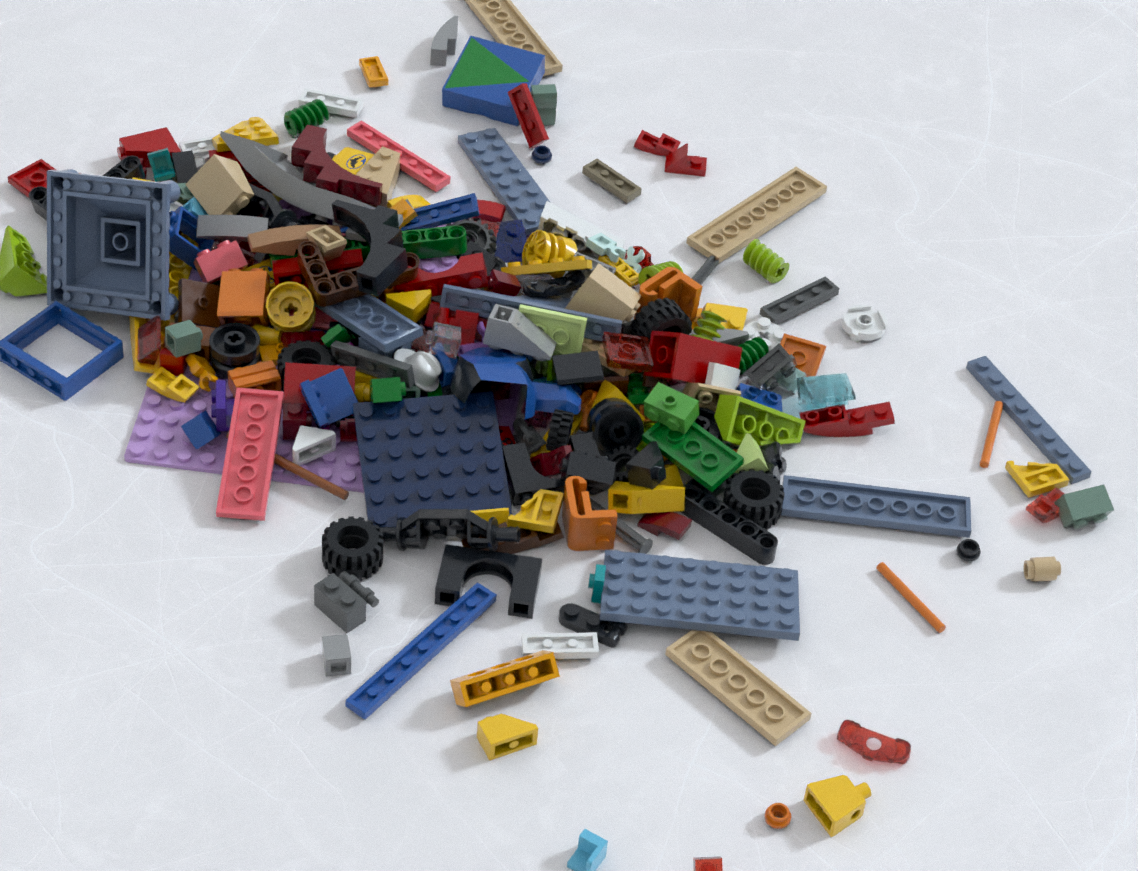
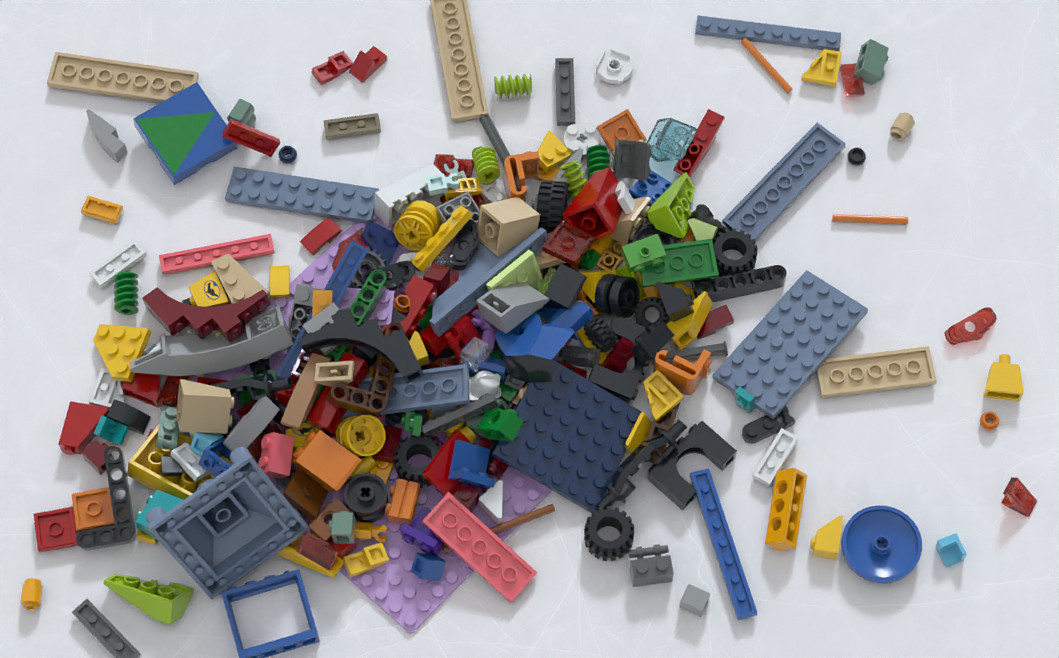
camera: 50 degrees left, 20 degrees up
none -> blue dish [841,505,922,583]

